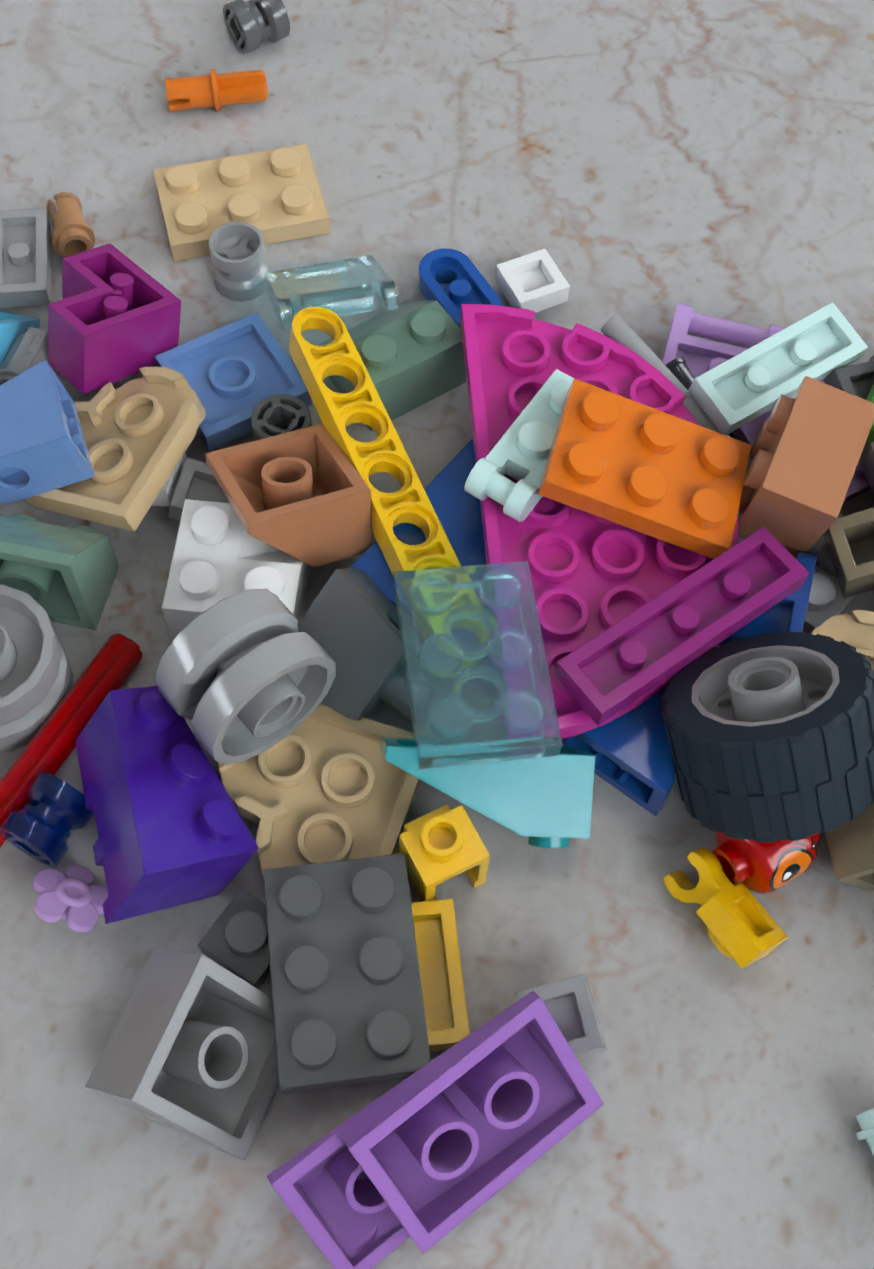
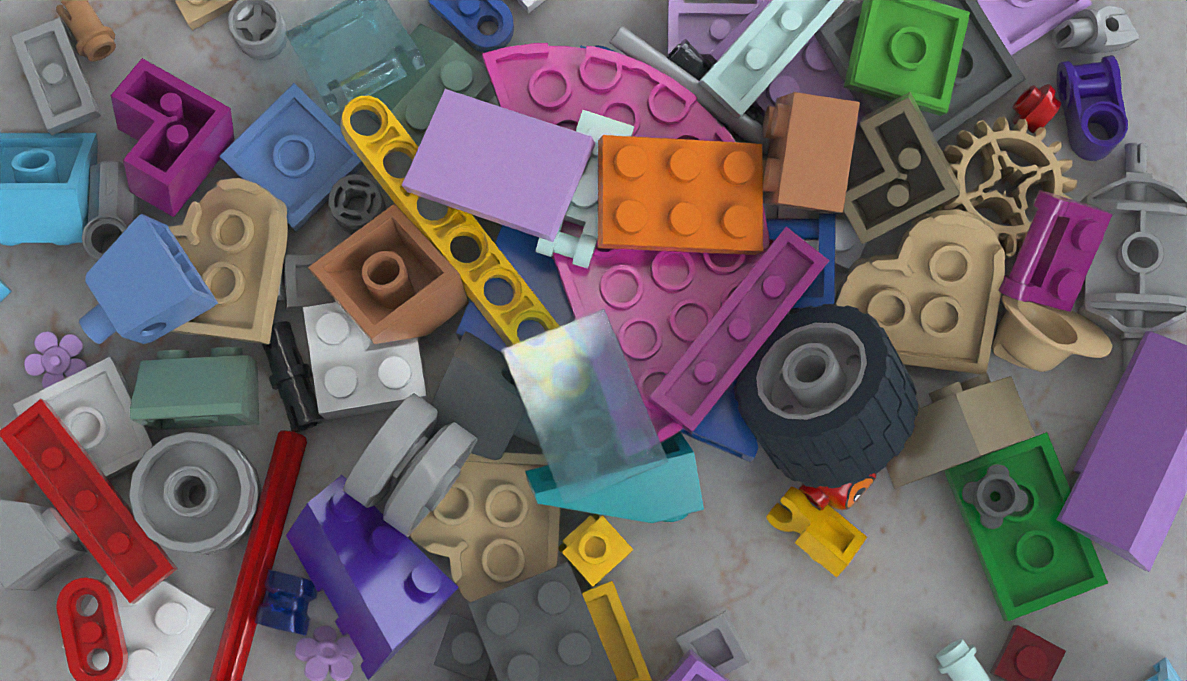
camera: 15 degrees left, 20 degrees up
none -> black pin [262,321,324,432]
none -> lavender tile [402,89,596,242]

